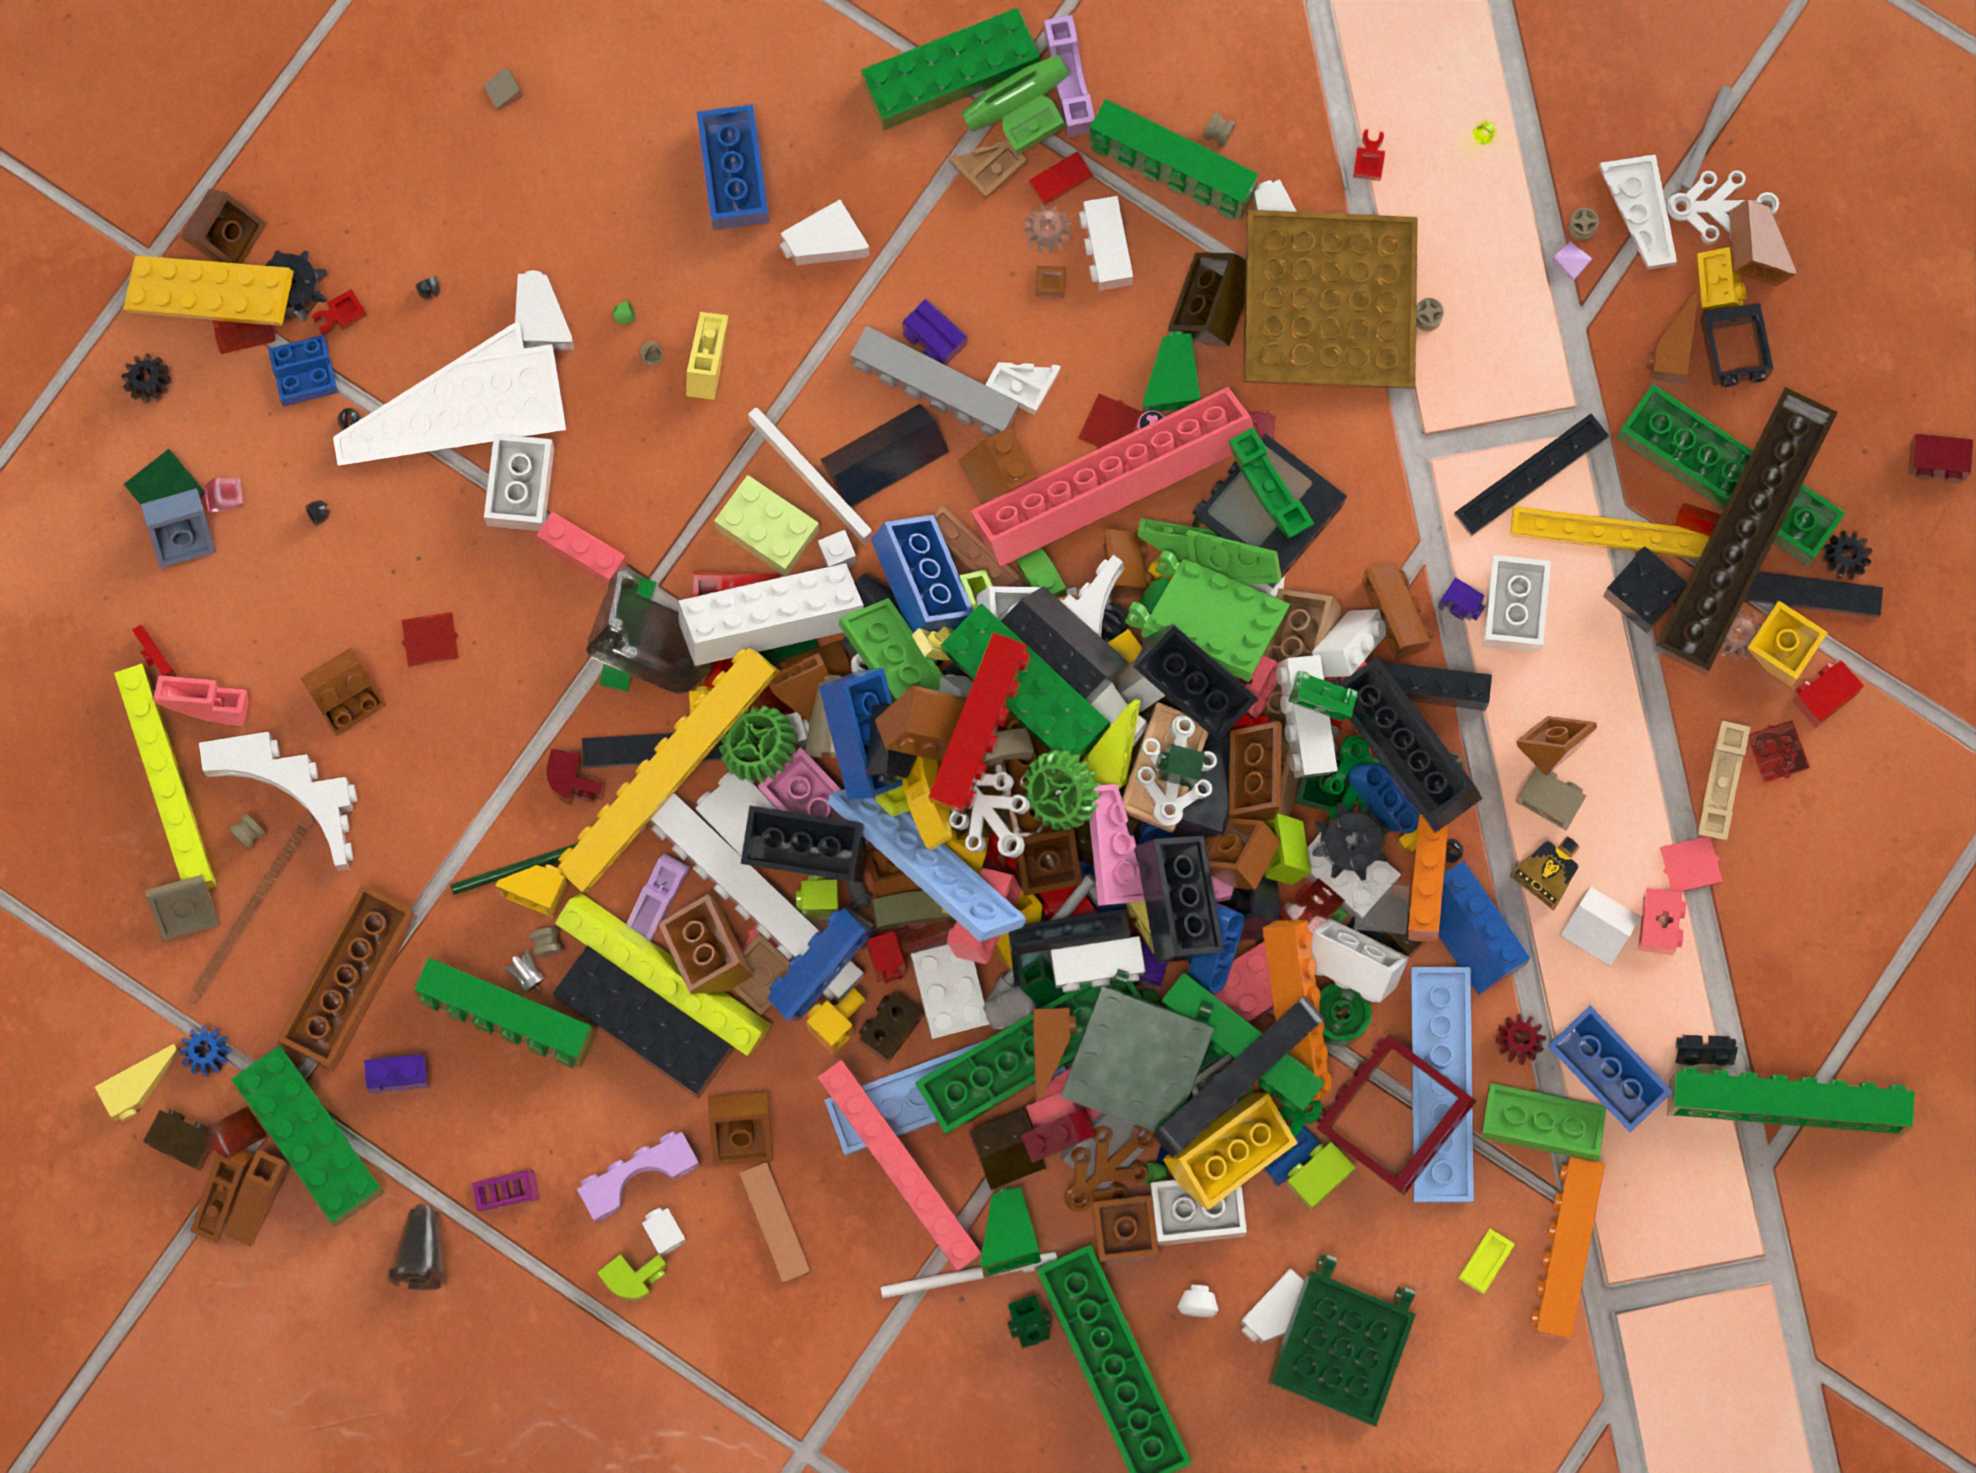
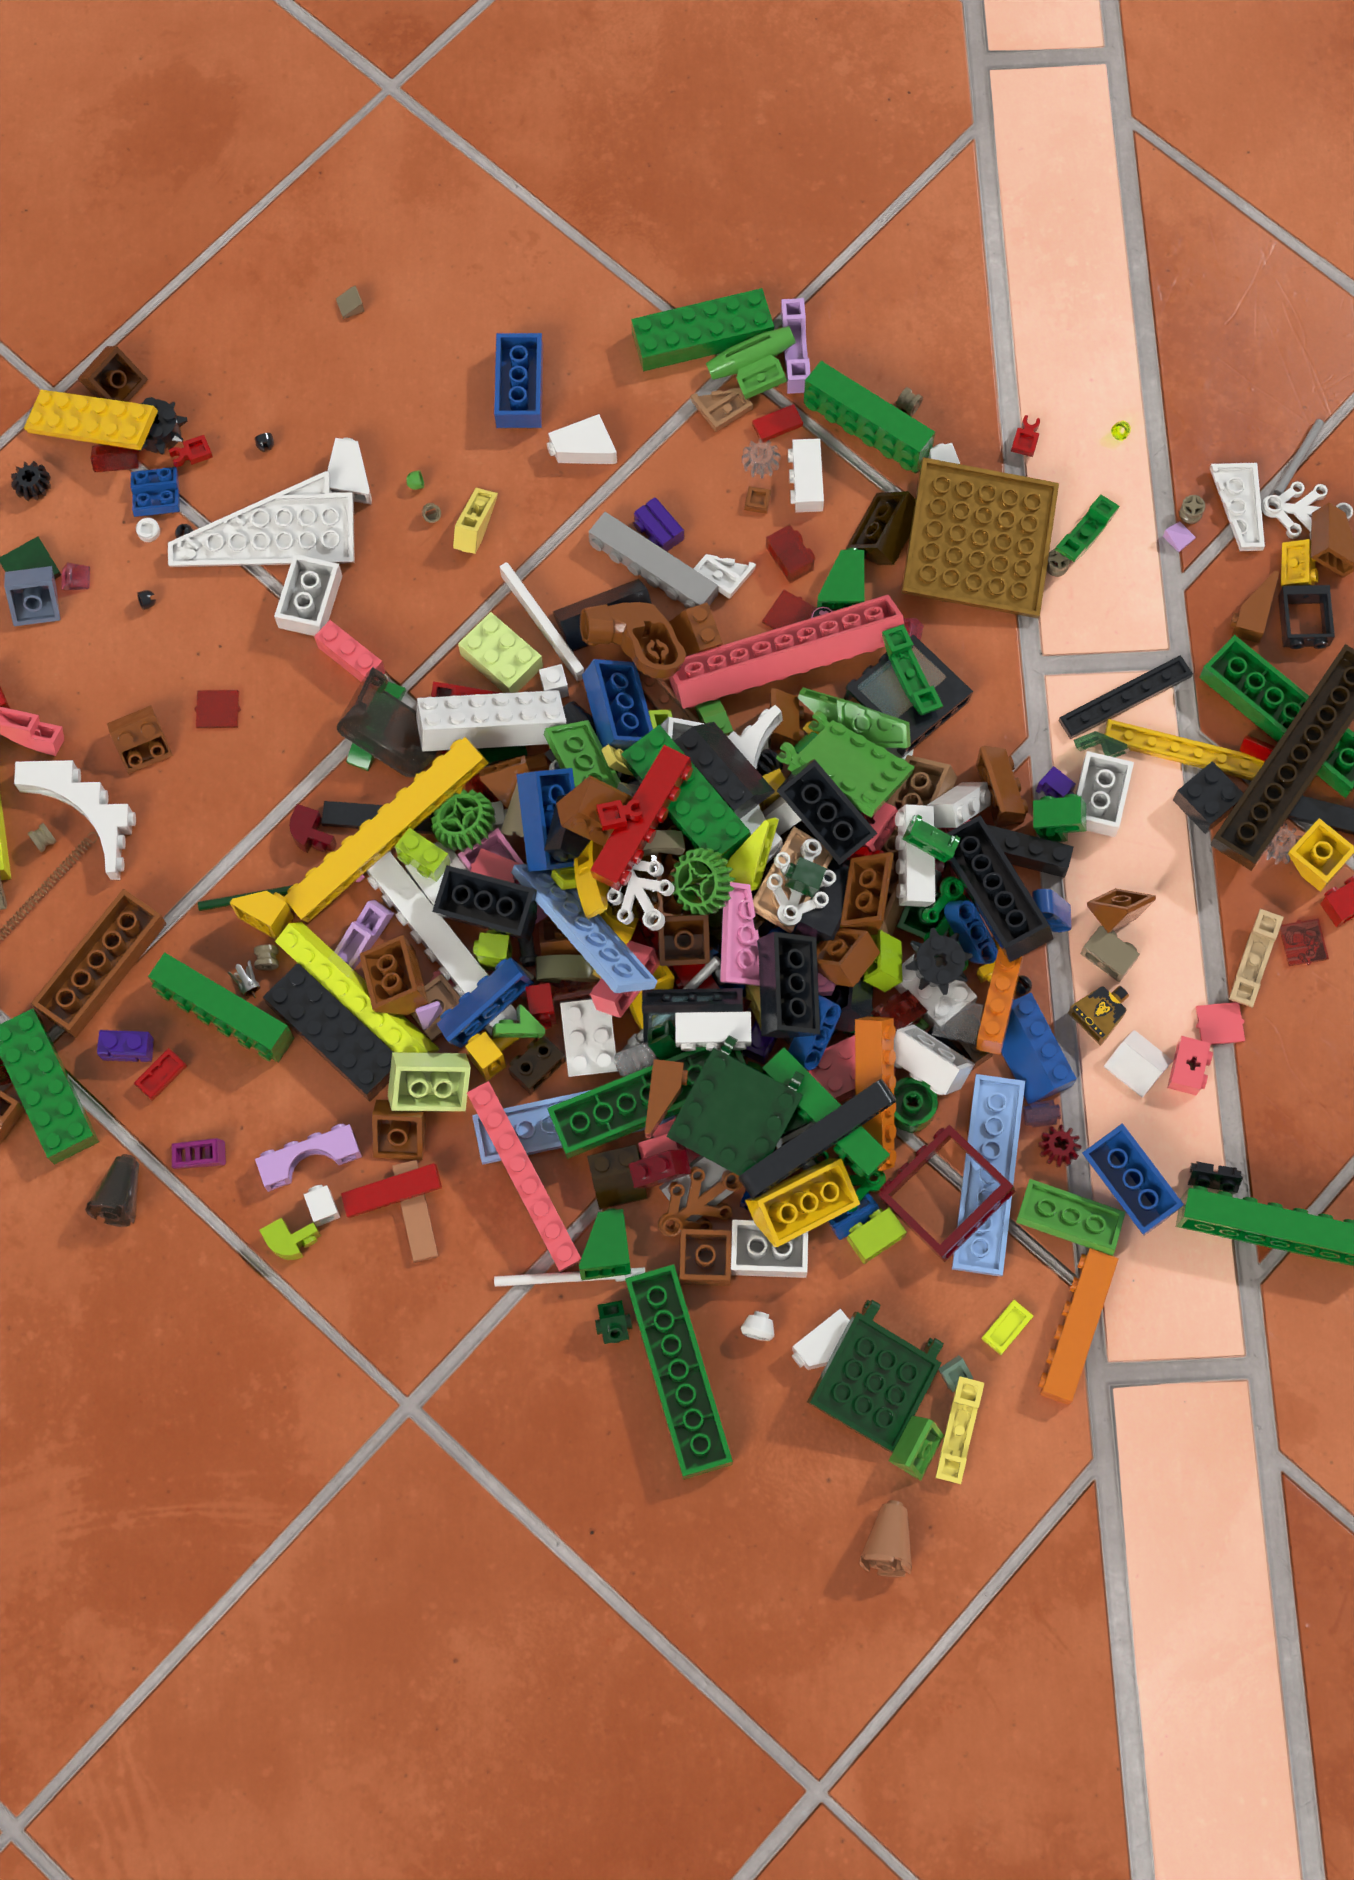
camera: 10 degrees right, 5 degrees down
bright green hinge [1144,1162,1169,1186] -> none
none -> red plate [134,1048,187,1101]
none -> white tile [136,518,160,542]
none -> red tile [341,1163,442,1218]
none -> yellowish green brick [388,1052,471,1111]
none -> lime brick [395,828,451,882]
none -> lavender slope [416,1001,443,1030]
none -> coral piece [470,848,520,883]
none -> bright green slope [492,1004,545,1038]
none -> dark orange piece [580,602,686,679]
none -> red plate [596,799,643,831]
none -> clear red brick [766,524,815,583]
none -> bright green slope [889,1415,944,1481]
none -> light yellow slope [935,1376,984,1484]
none -> sand green tile [938,1355,974,1392]
none -> clear purple brick [1023,1100,1061,1128]
none -> blue beam [1032,889,1072,932]
none -> green brick [1033,794,1087,842]
none -> green slope [1055,494,1120,562]
none -> clear green slope [1073,731,1131,758]

